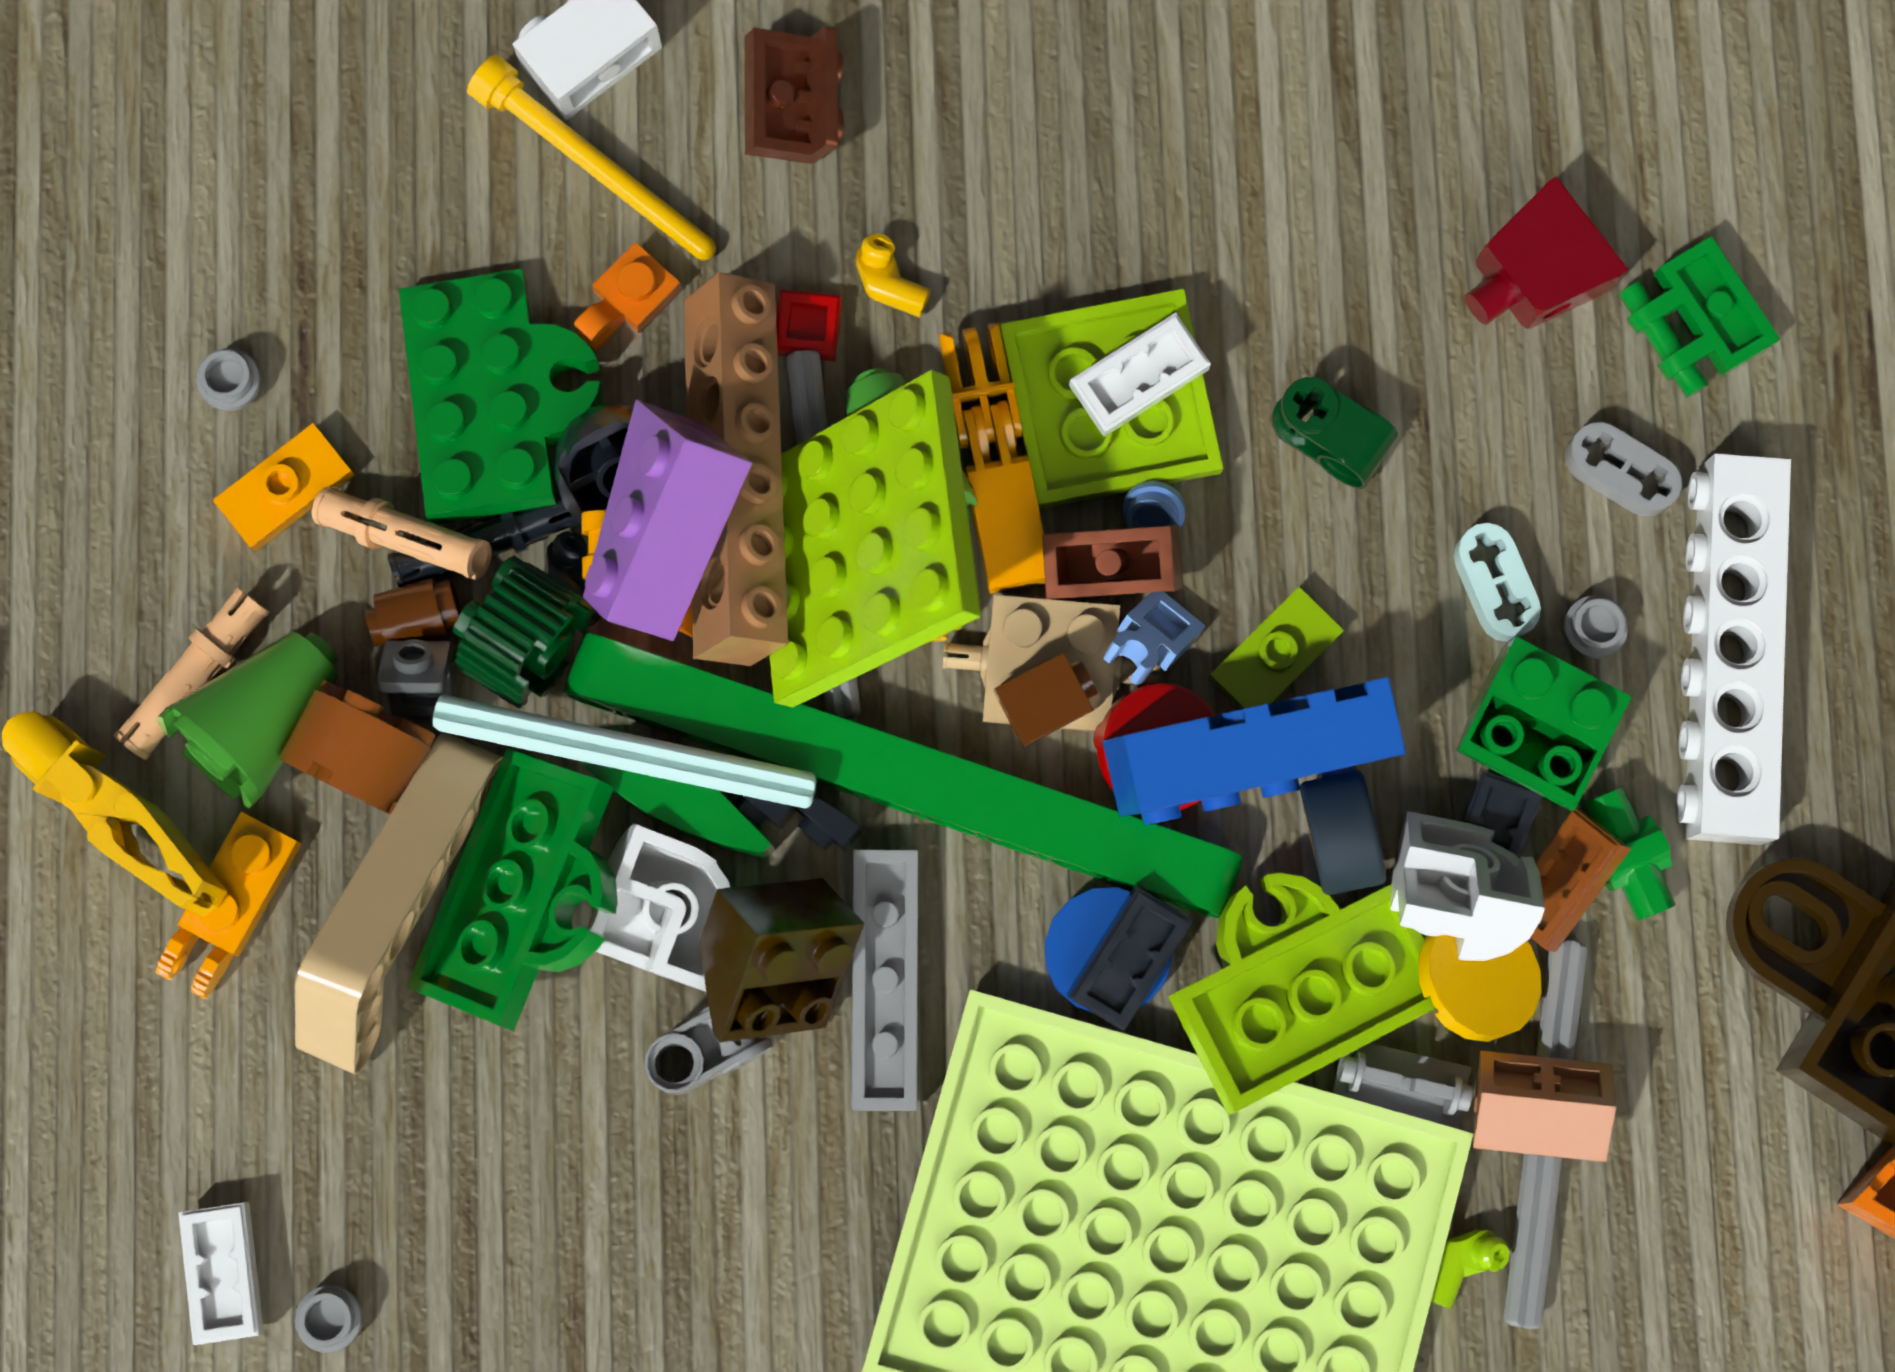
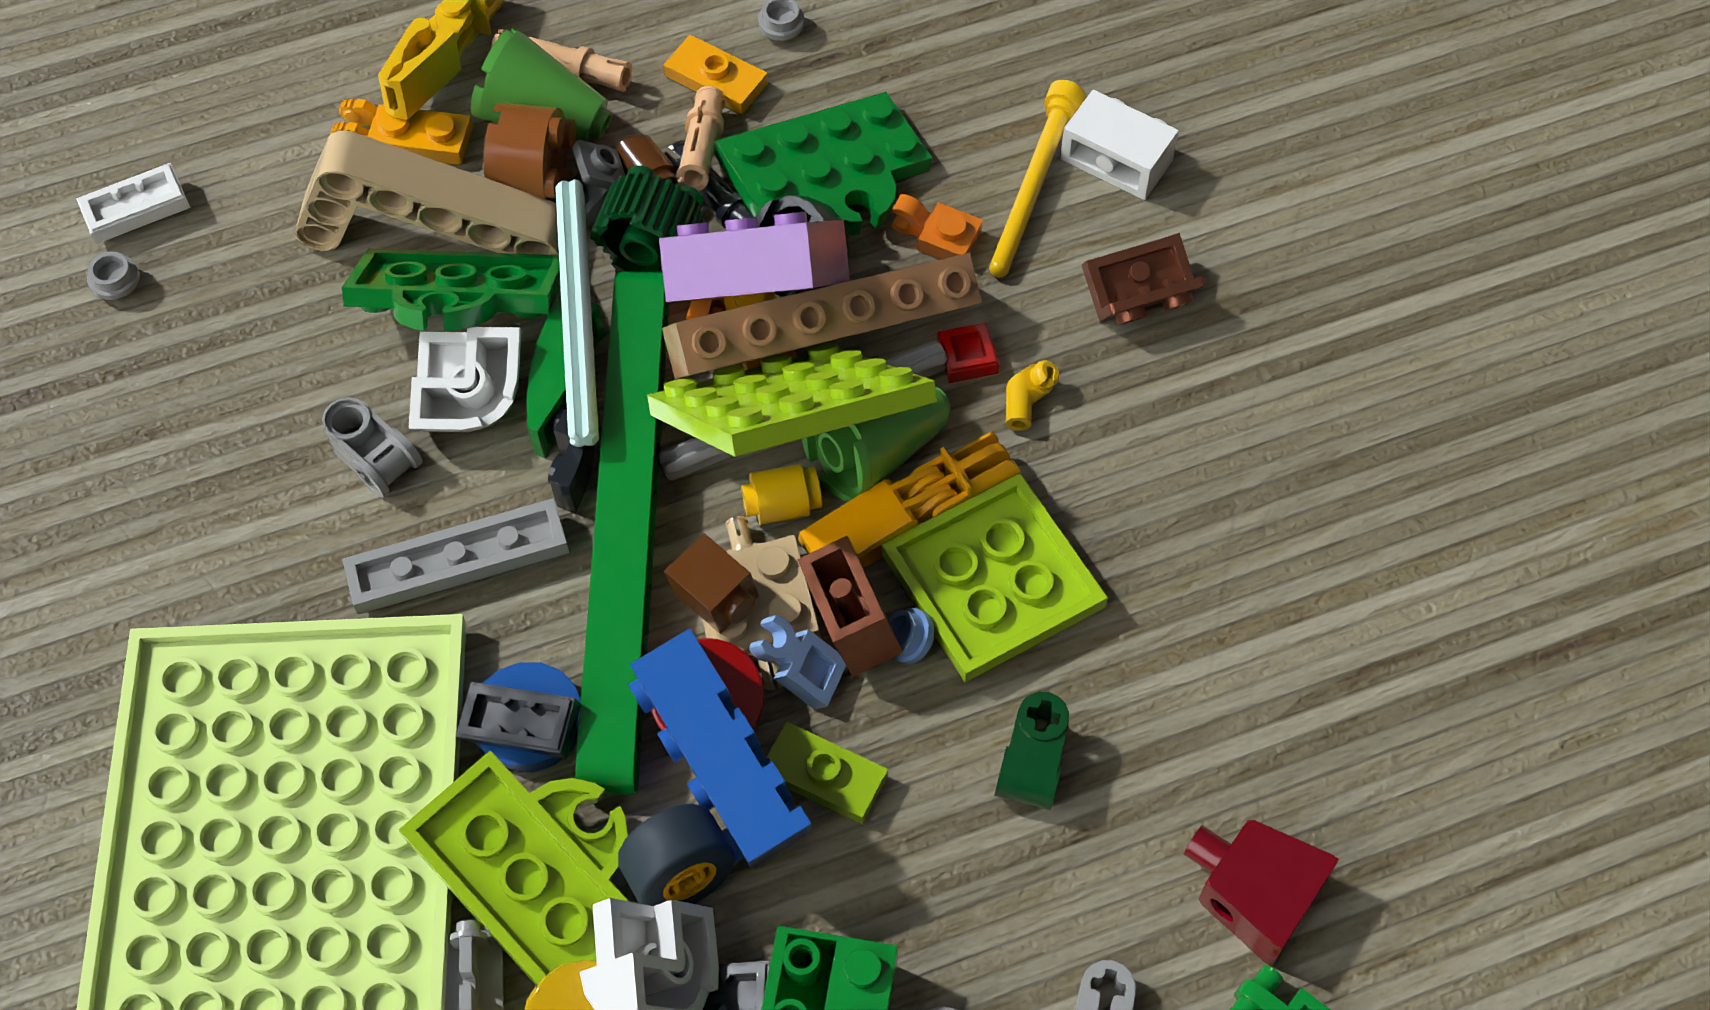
camera: 75 degrees right, 20 degrees down
dark brown slope [699,878,865,1043] -> none
white plate [1069,313,1211,437] -> none
light aqua beam [1453,523,1541,642] -> none

